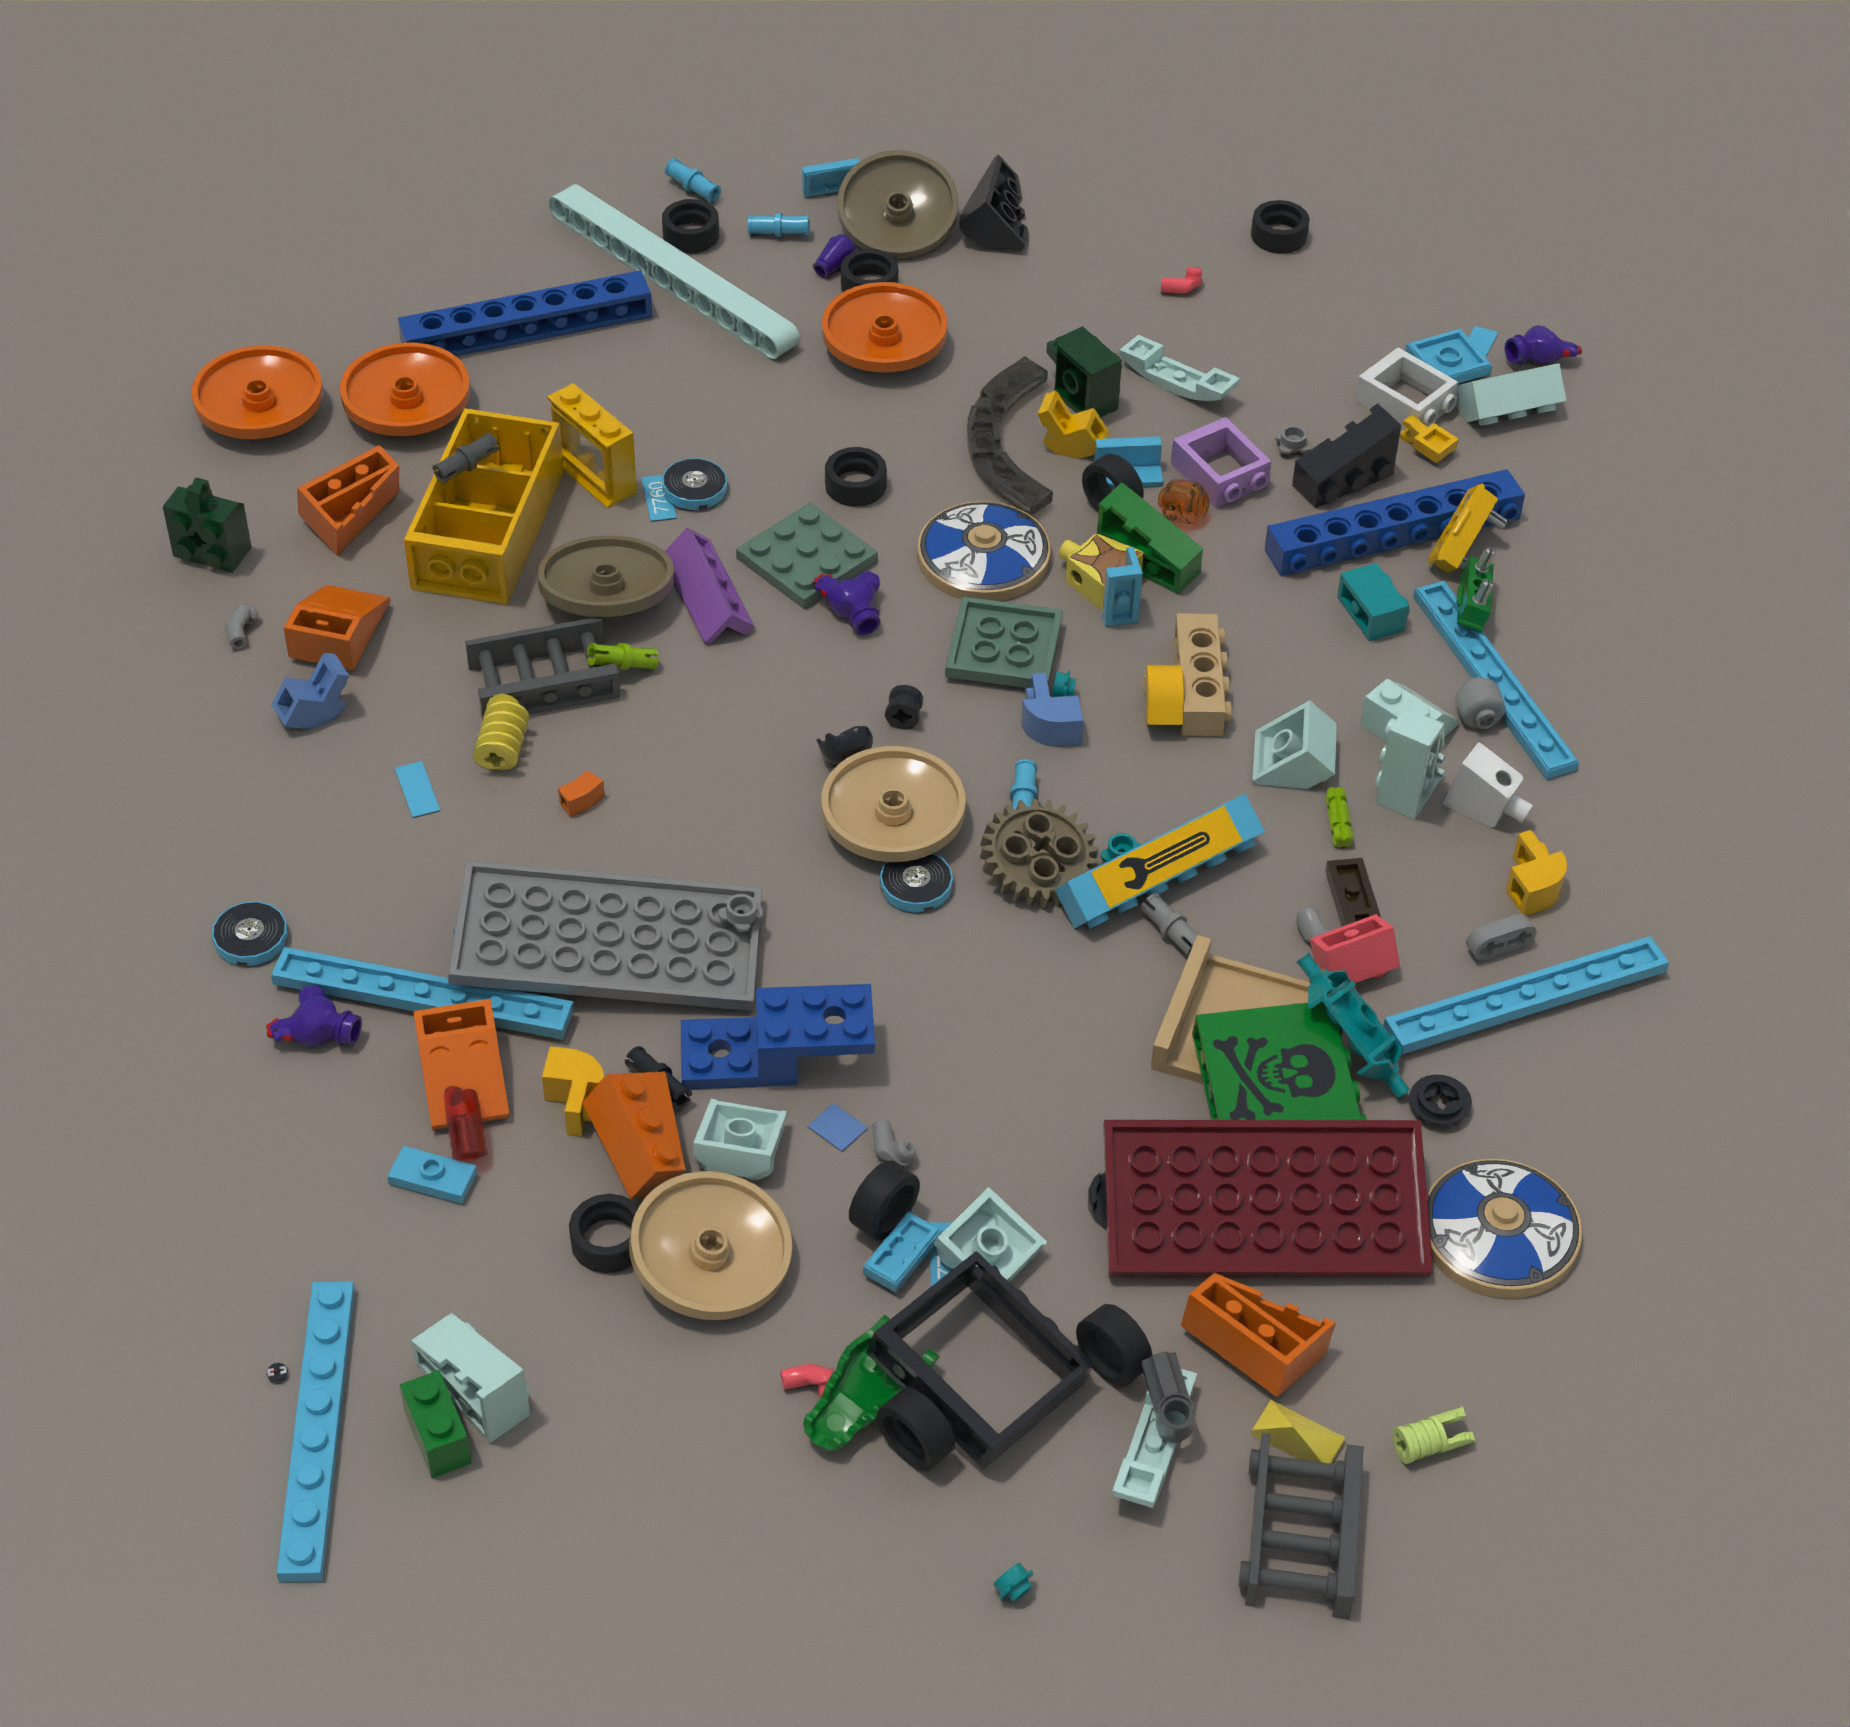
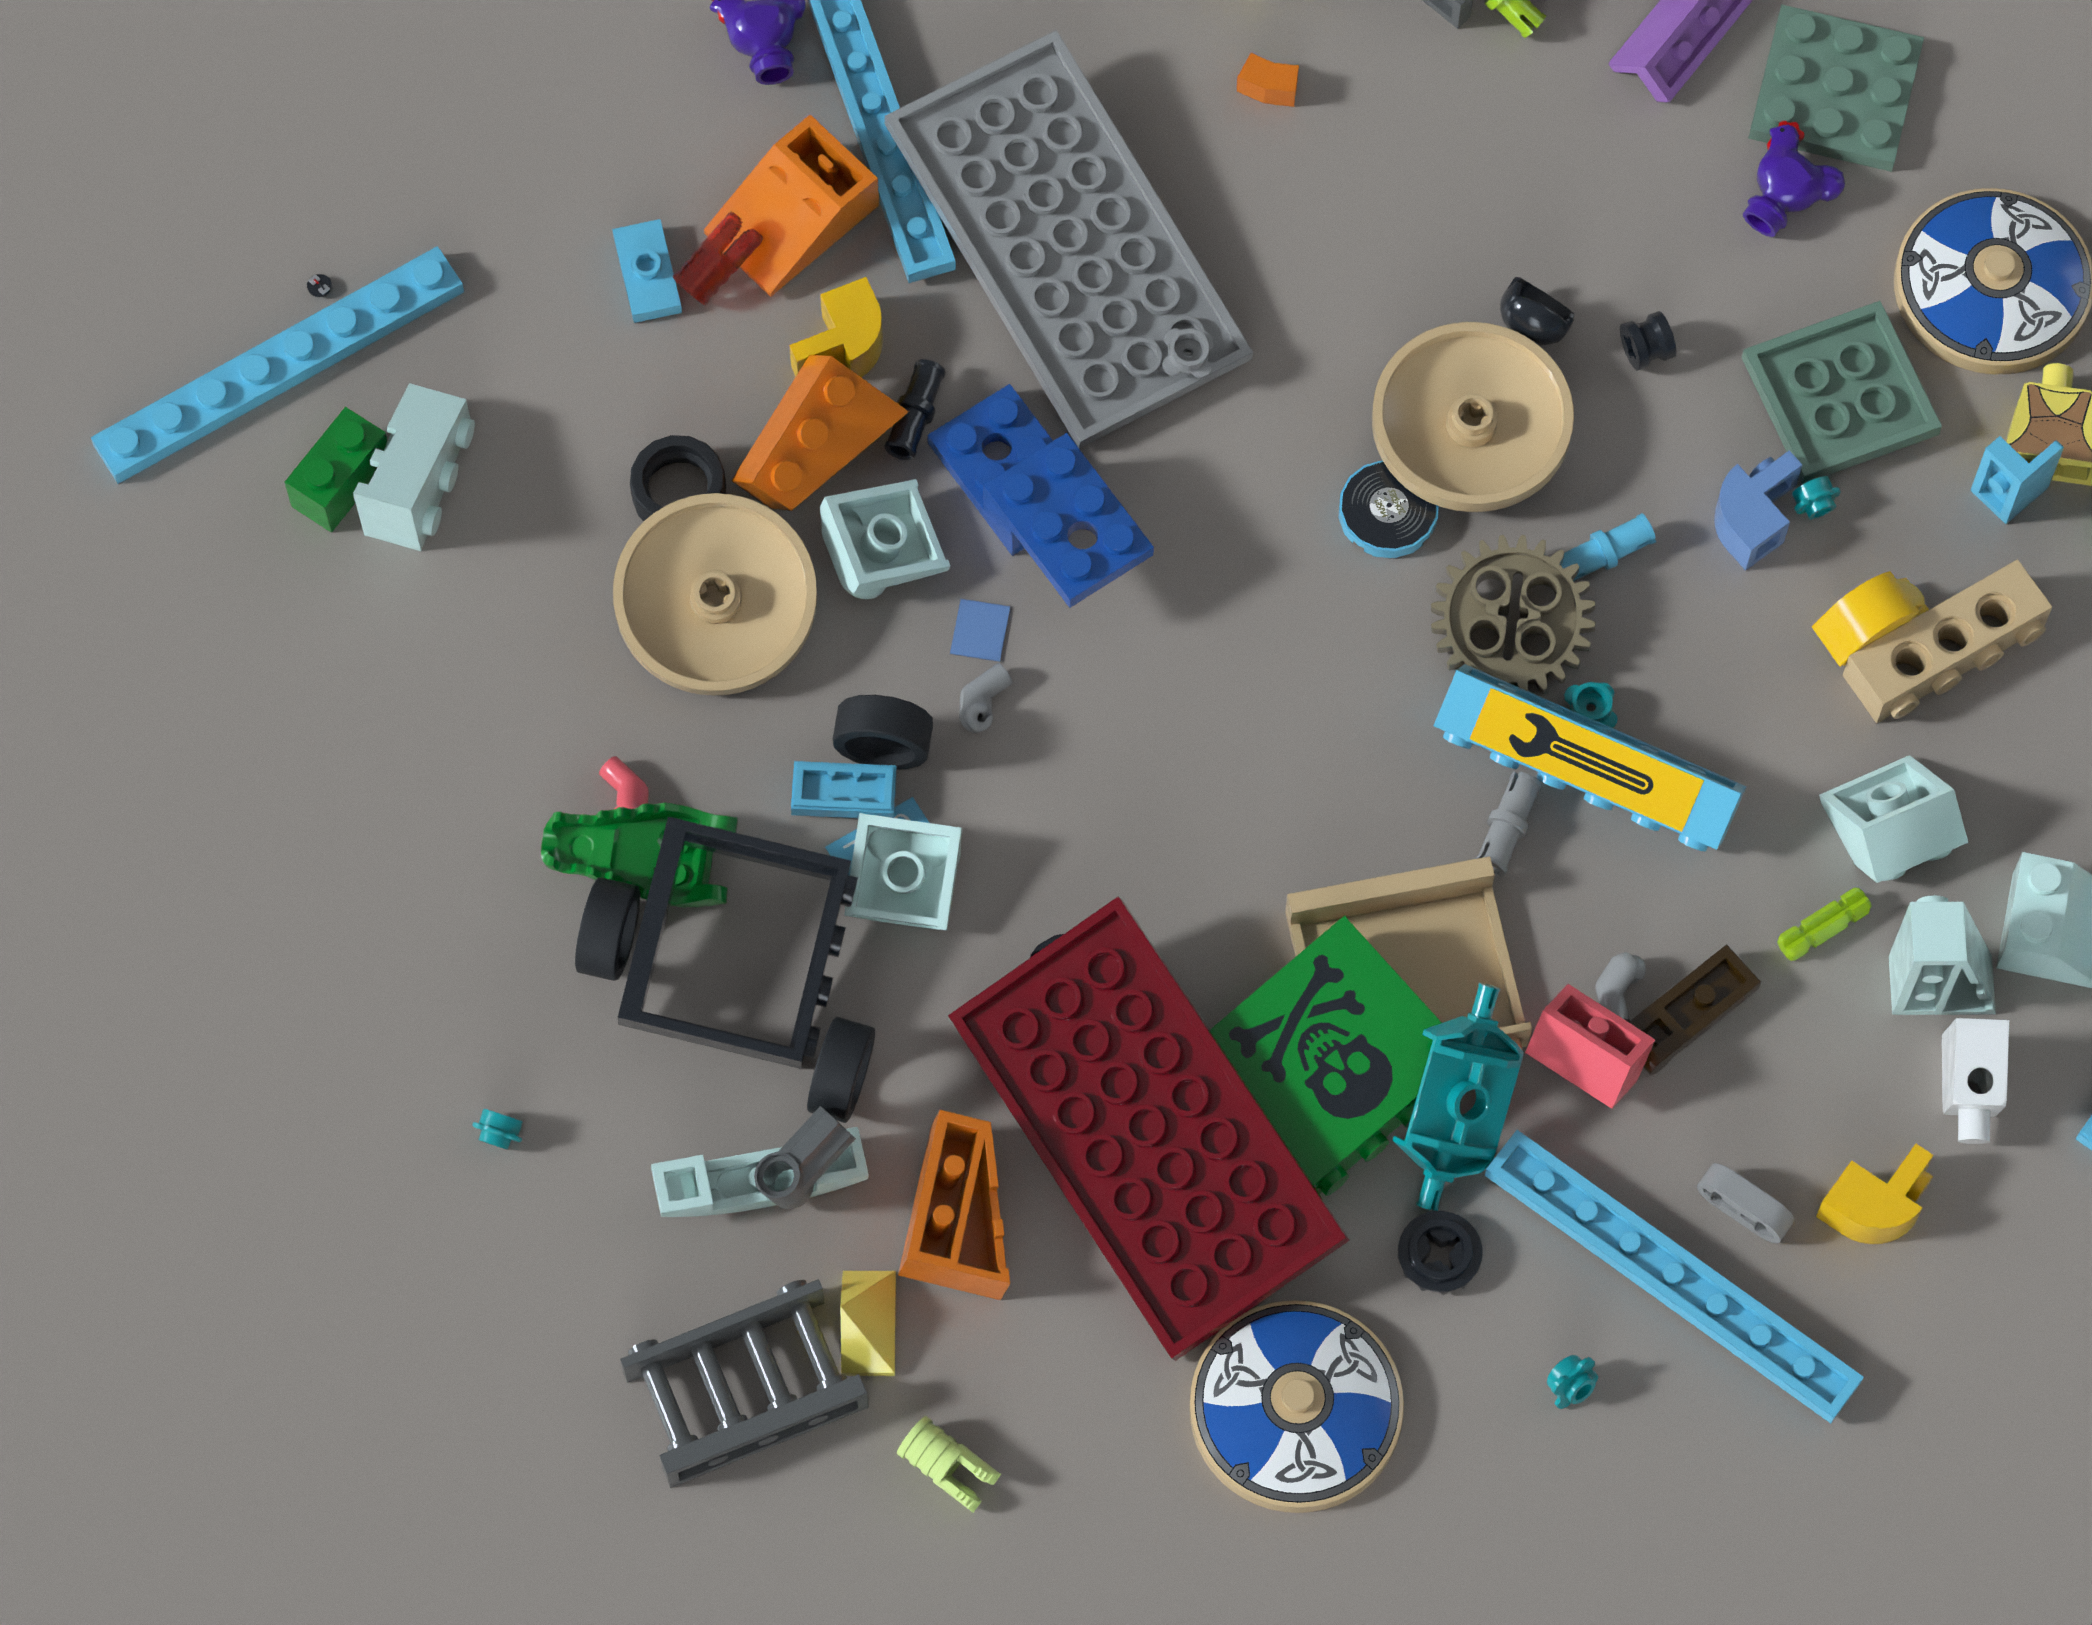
camera: 60 degrees right, 20 degrees up
black tyre [825,447,887,506] -> none
none -> teal plate [1546,1355,1599,1409]

